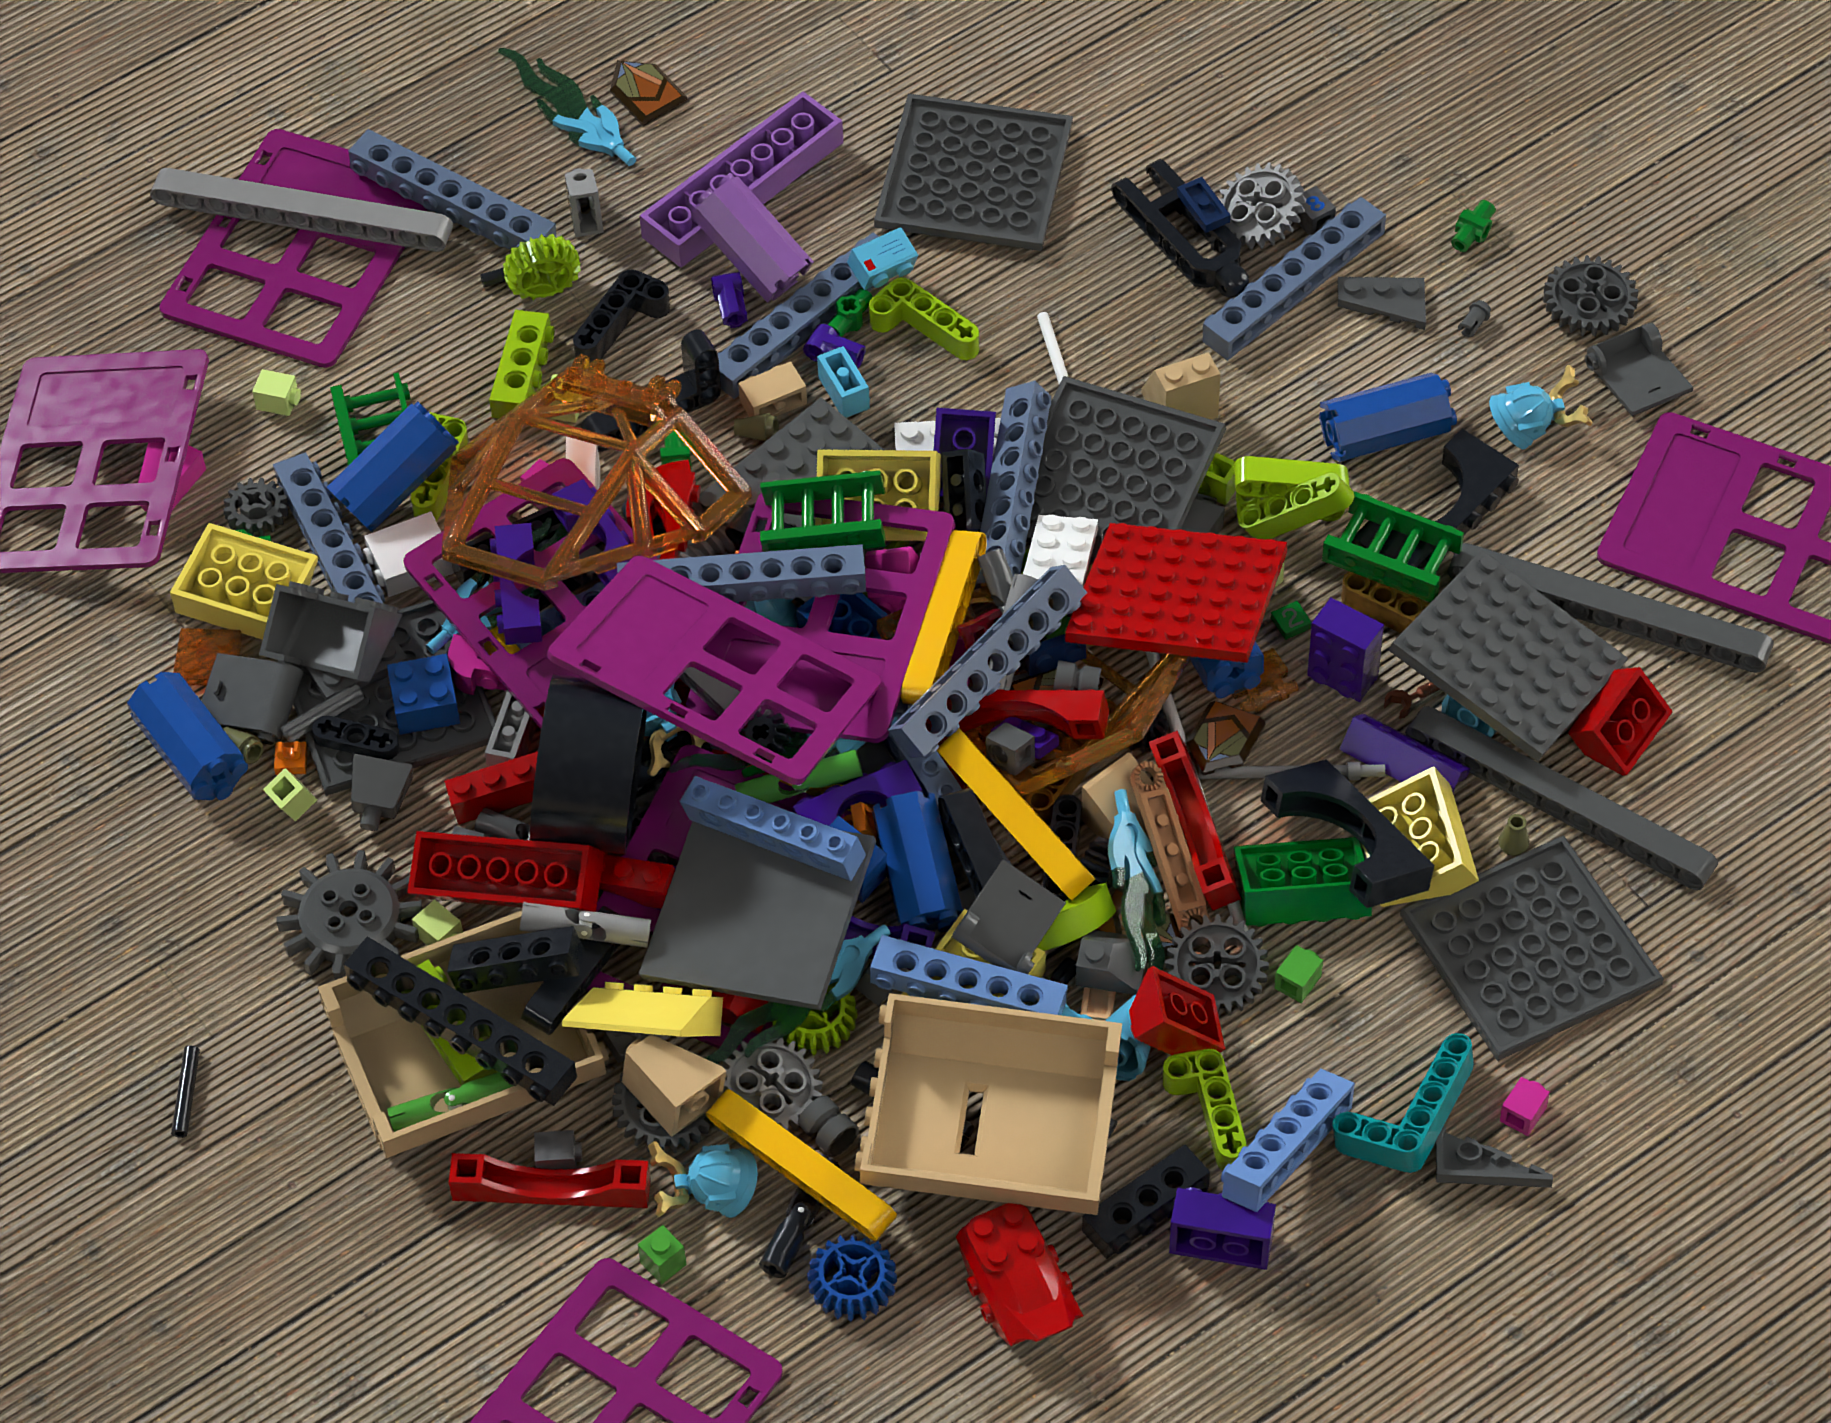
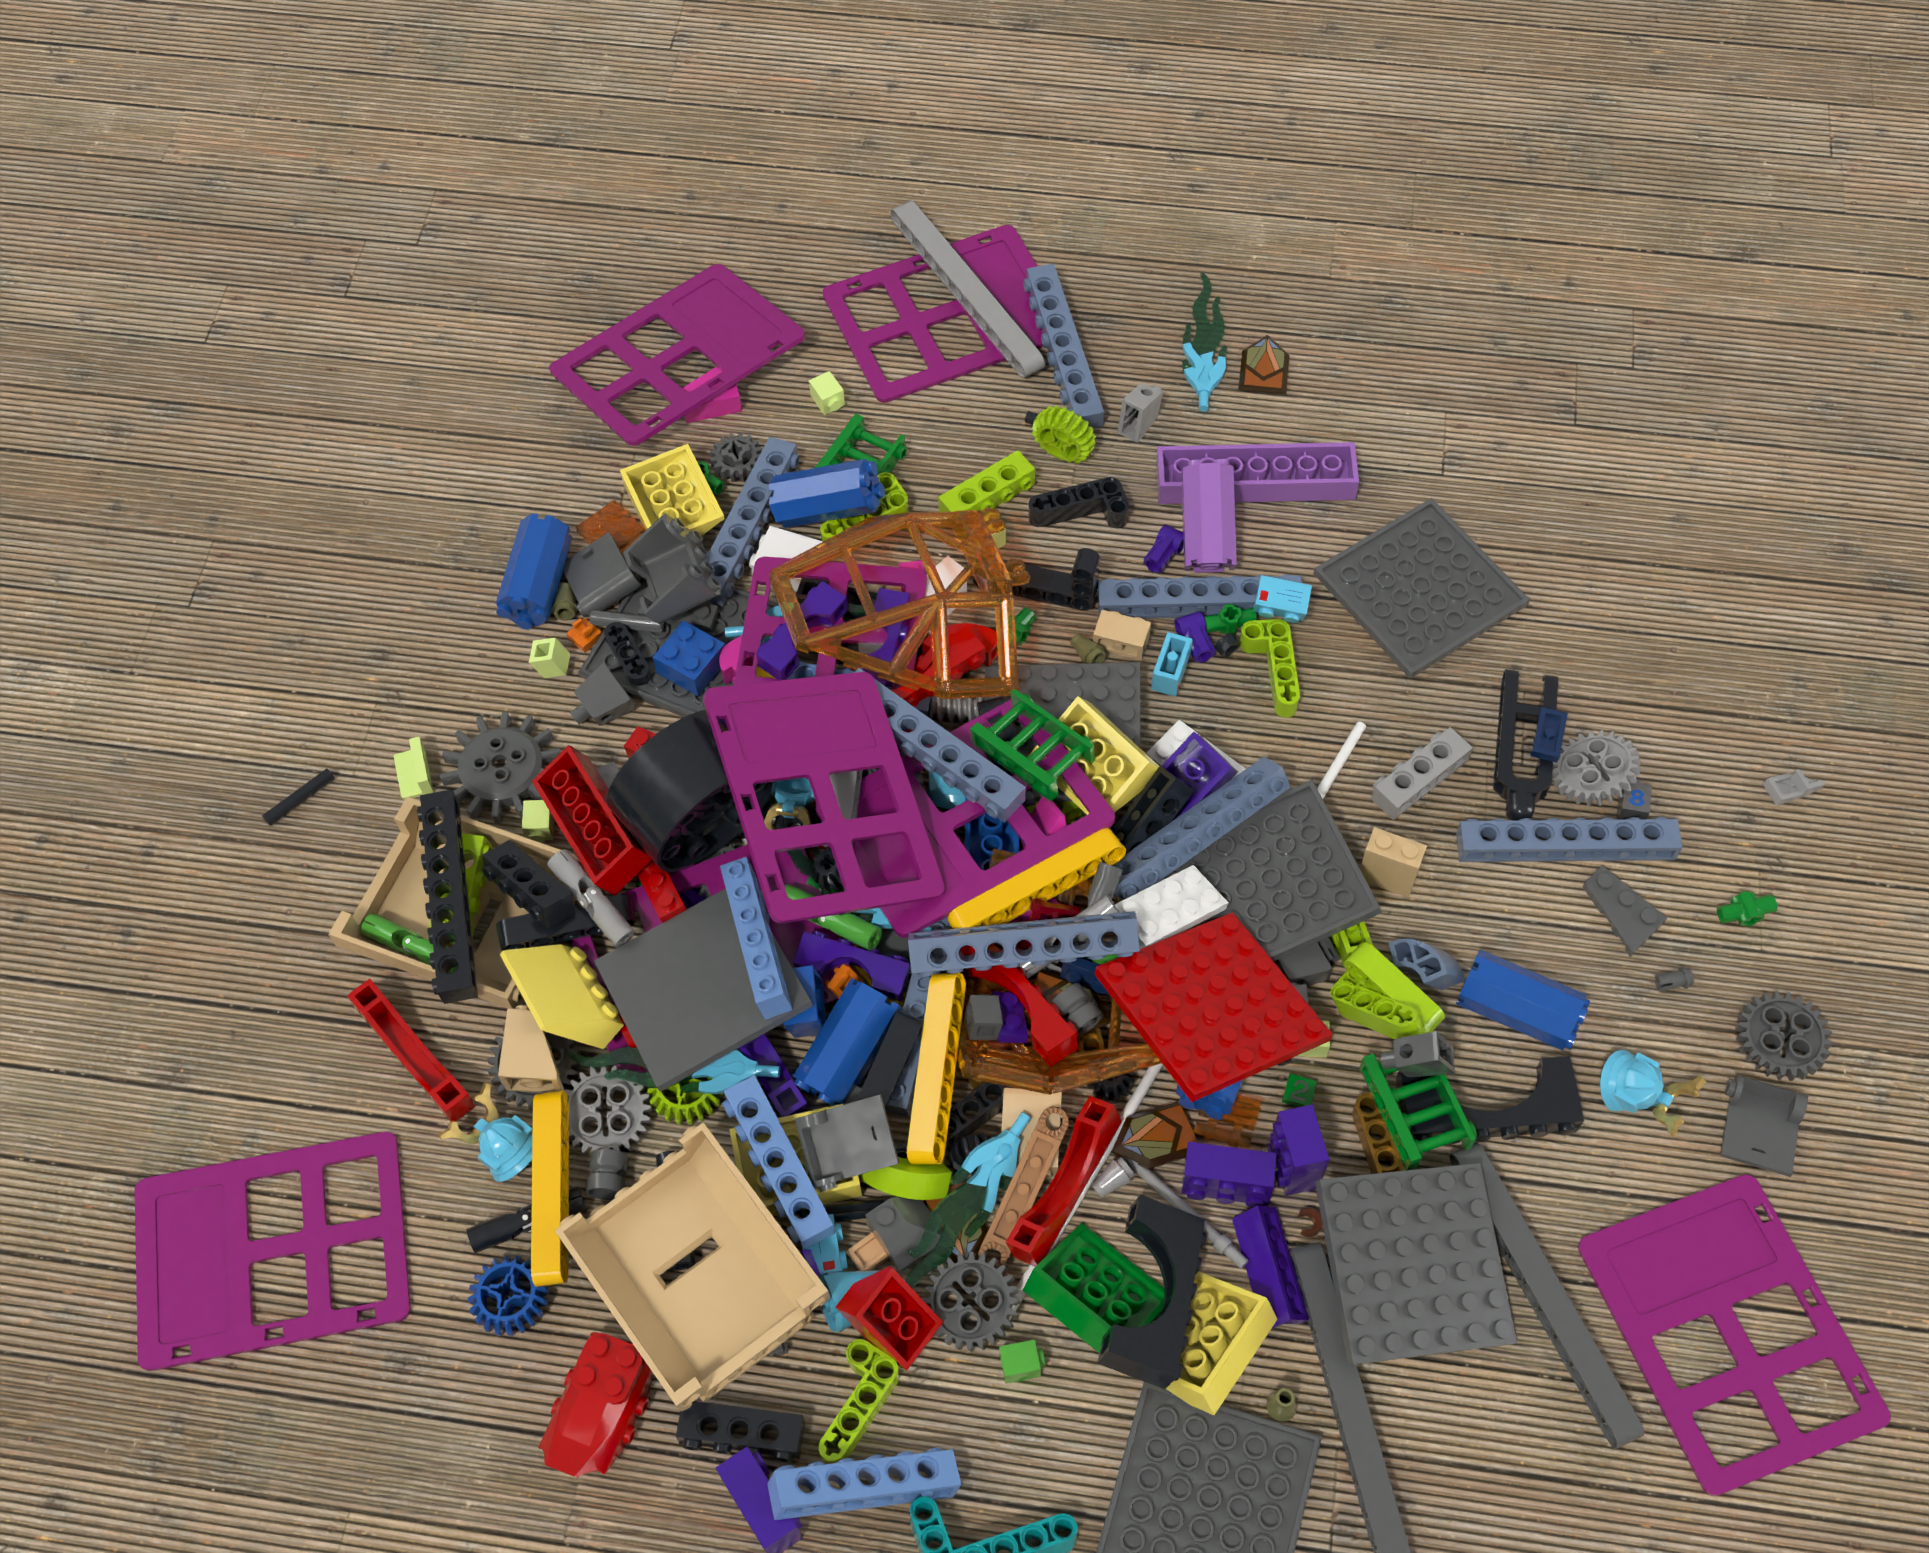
camera: 45 degrees right, 5 degrees up
flat silver brick [534,1130,582,1169] -> none
bright green brick [637,1225,687,1285] -> none
red slope [1568,667,1673,776] -> none
none -> yellowish green panel [394,737,434,800]
none -> light grey cone [1091,1157,1135,1198]
none -> dark purple brick [1181,1142,1277,1208]
none -> black axle [1215,633,1240,657]
none -> light grey brick [1371,727,1473,821]
none -> dark grey torso [1381,1031,1455,1077]
none -> sand blue brick [1389,939,1466,990]
none -> light grey slope [1763,769,1825,806]

